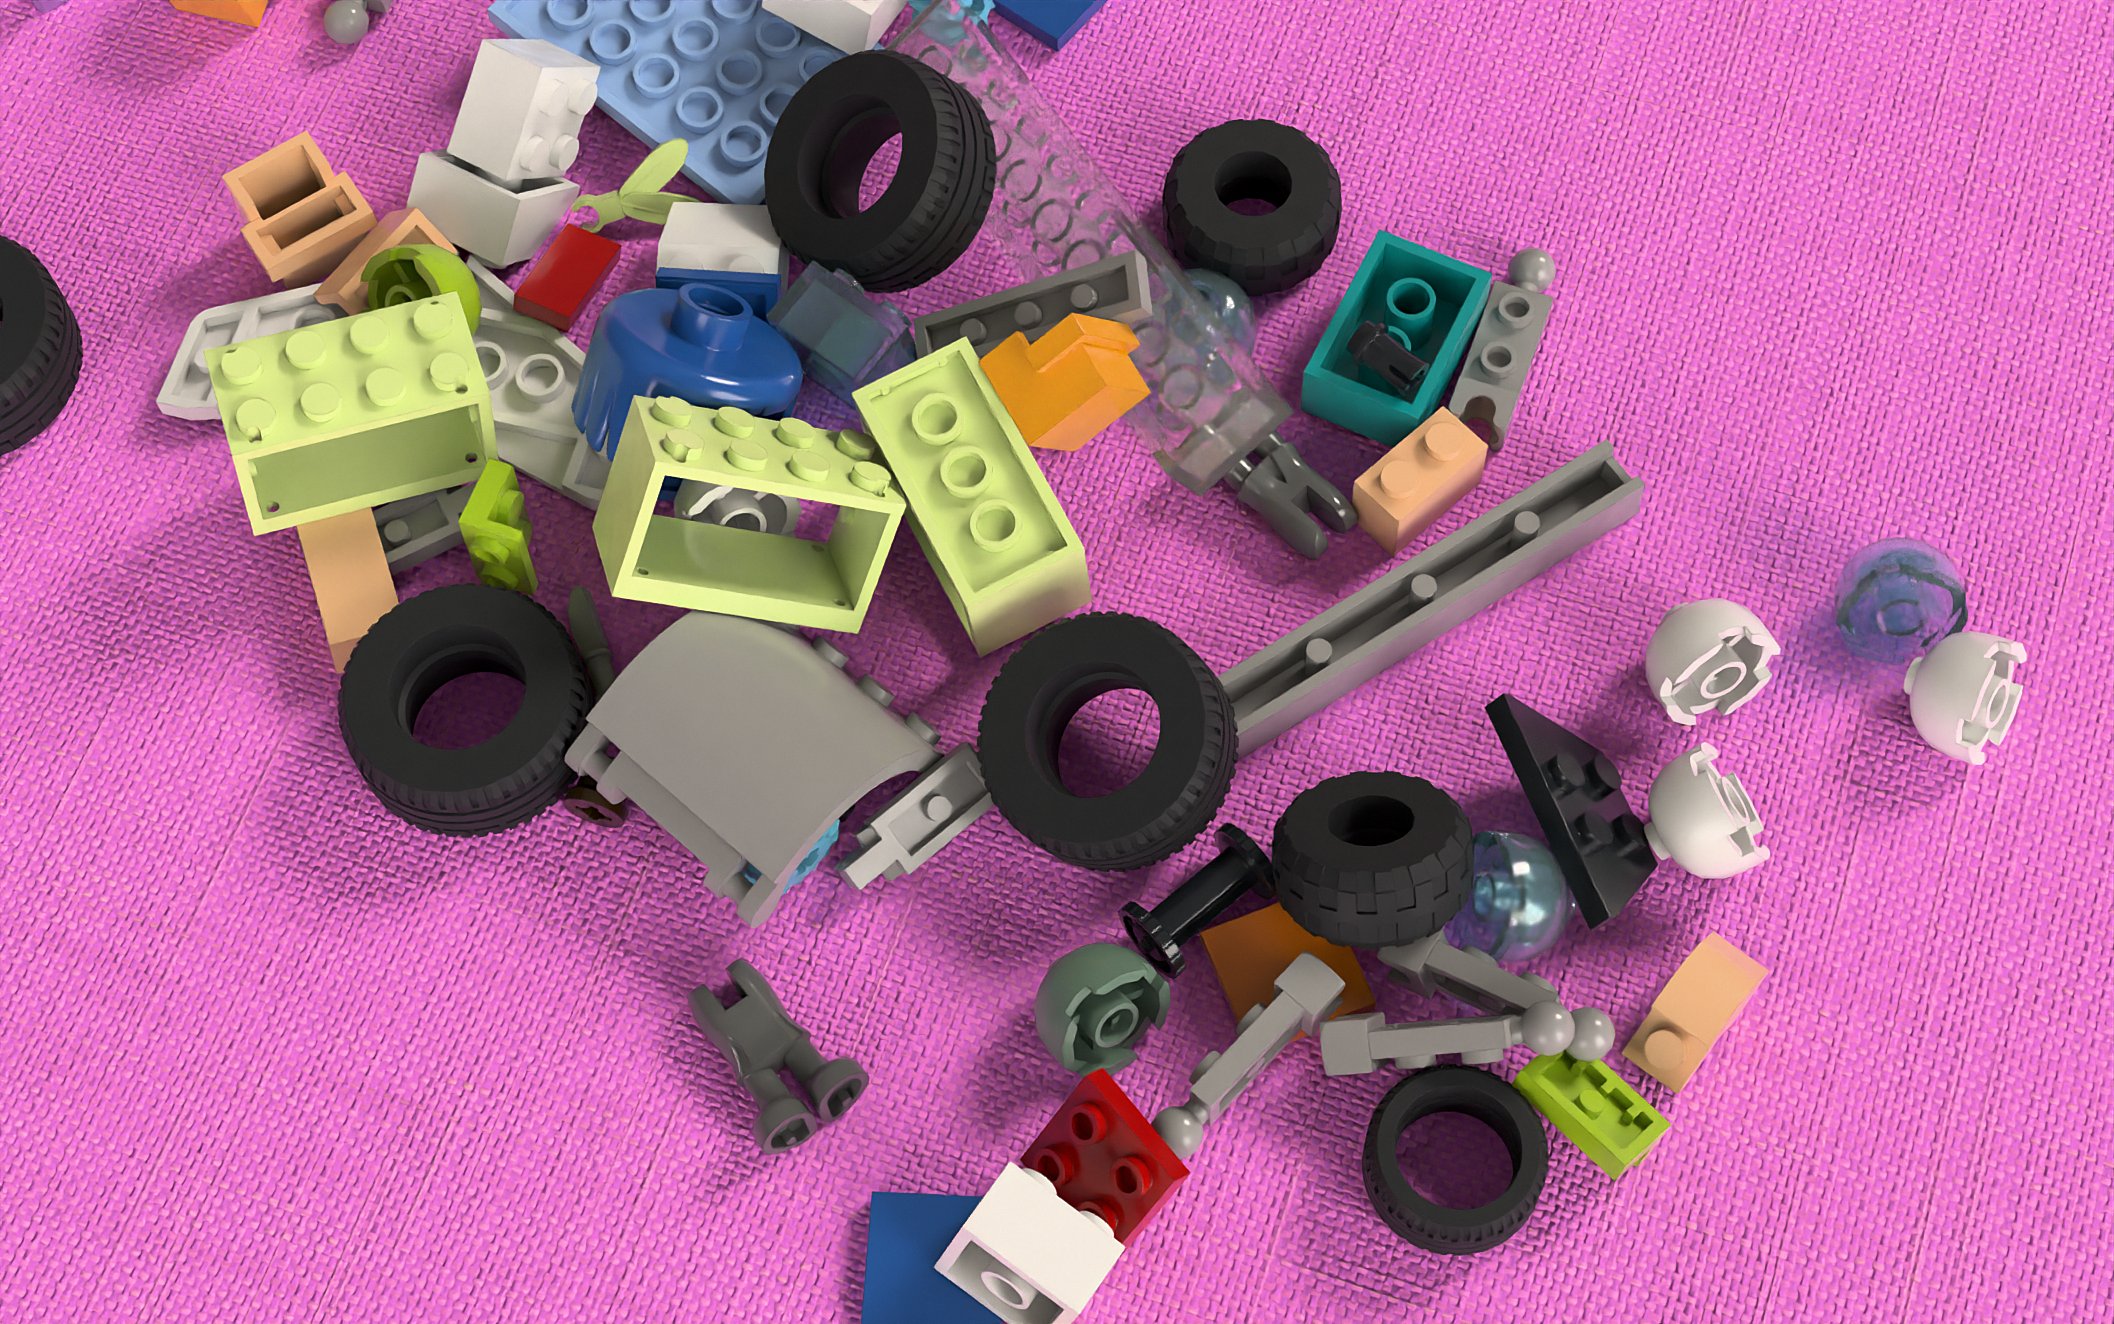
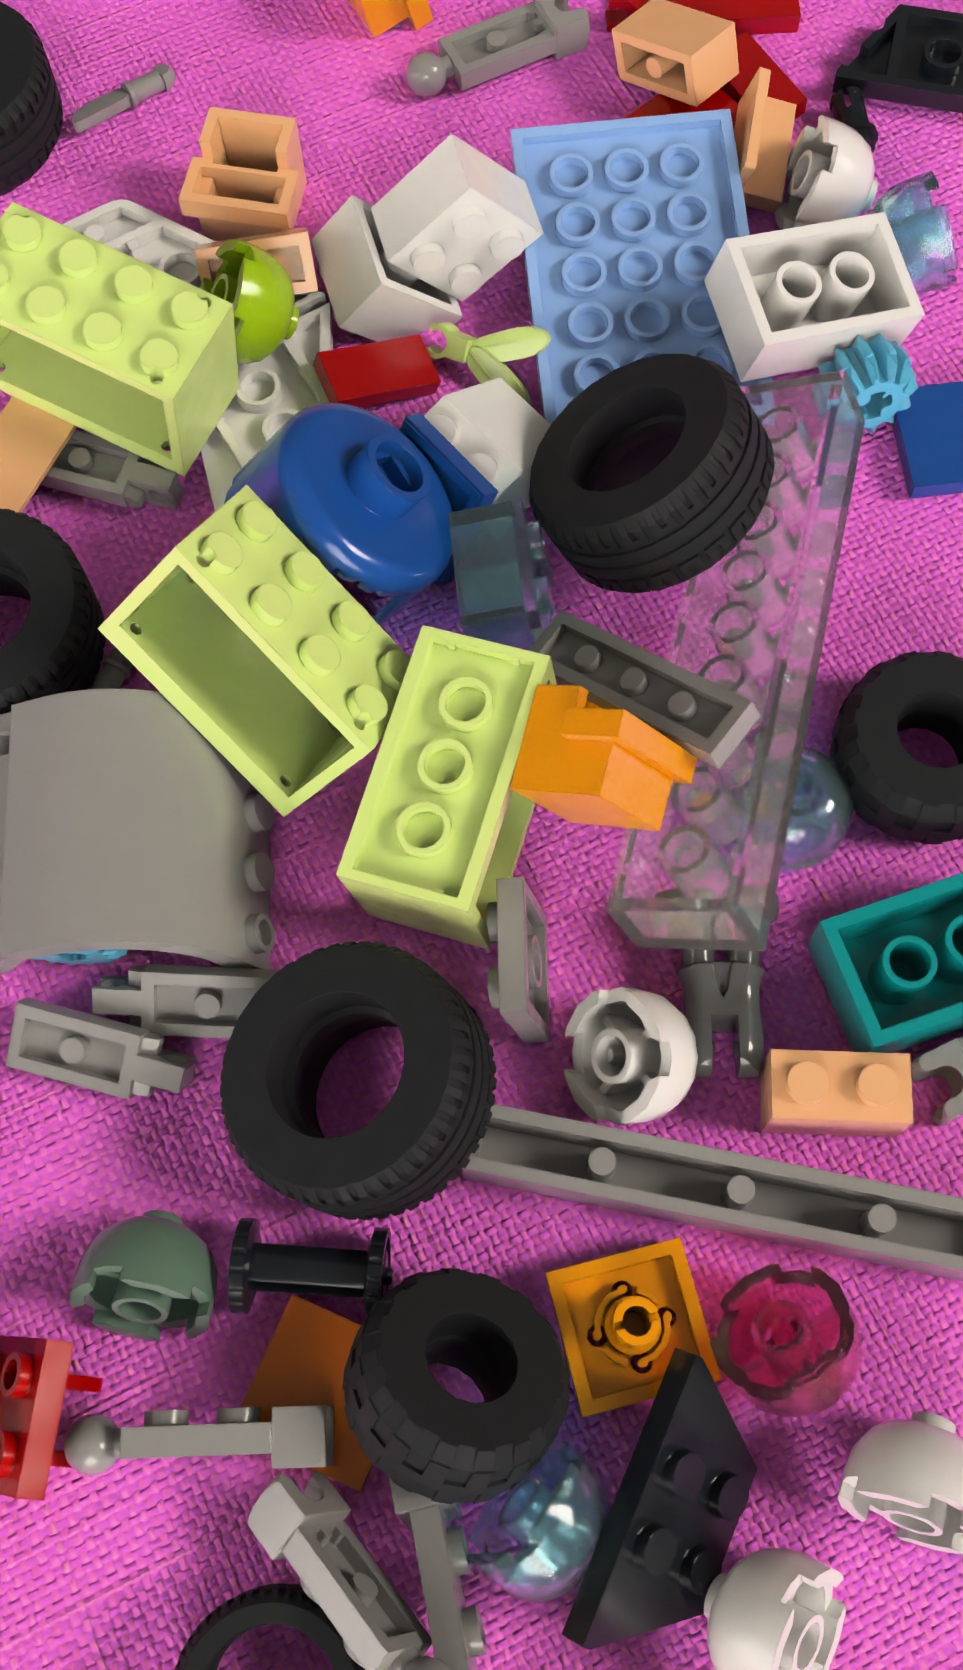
camera: 45 degrees right, 5 degrees up
lime bracket [458,458,539,596] -> none
black pin [1346,320,1429,396] -> none
none -> light grey hinge [5,997,197,1100]
none -> light grey piece [72,64,176,132]
none -> light grey plate [486,877,551,1043]
none -> light orange plate [545,1237,722,1418]
none -> white cylinder [564,987,698,1125]
none -> clear pink cylinder [710,1264,862,1418]

